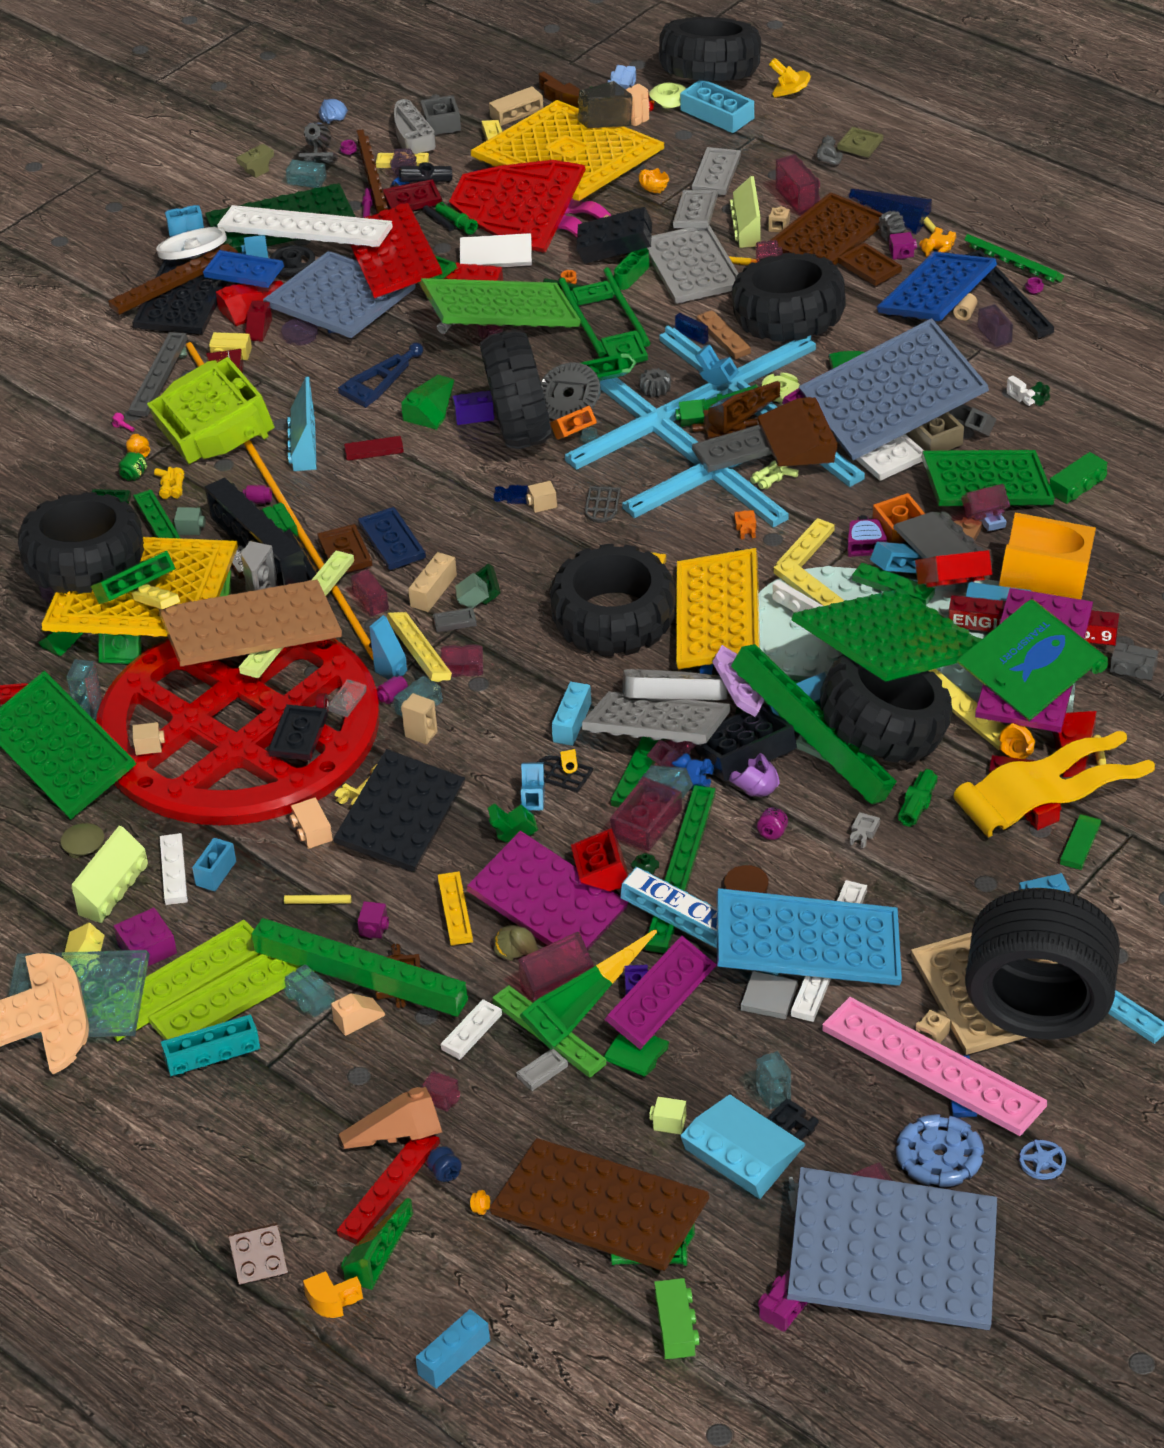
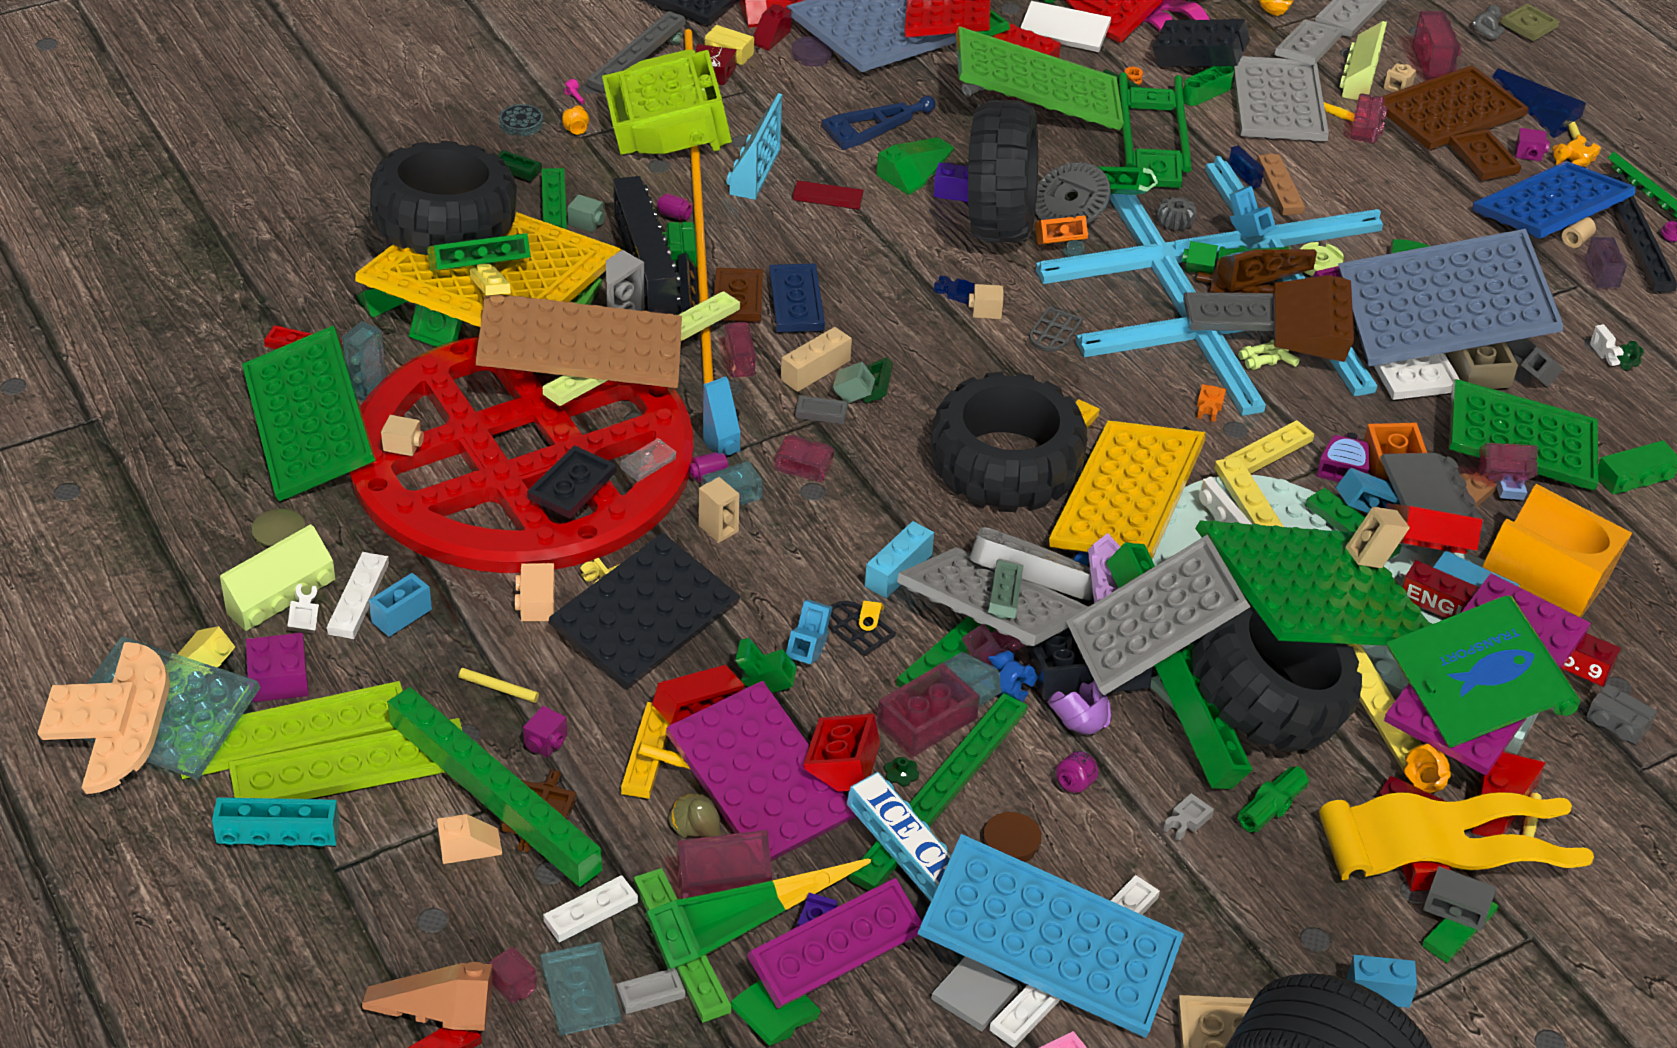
camera: 15 degrees right, 0 degrees up
green head [118,452,147,481] -> none
yellow piece [154,467,185,499] -> none
clear light blue brick [284,964,335,1017] -> none
dark red tile [316,693,329,711] -> none
light yellow plate [387,612,452,682] -> none
black tyre [732,253,846,342] -> none
dark grey gear [878,211,906,241] -> none
none -> white plate [287,584,319,634]
none -> clear light blue tile [499,104,543,136]
none -> clear light blue tile [540,942,621,1036]
none -> yellow piece [637,742,691,770]
none -> red brick [652,665,745,725]
none -> sand green plate [988,560,1023,619]
none -> light grey plate [1066,534,1250,695]
none -> tan brick [1346,507,1410,568]
none -> dark grey brick [1423,866,1497,931]

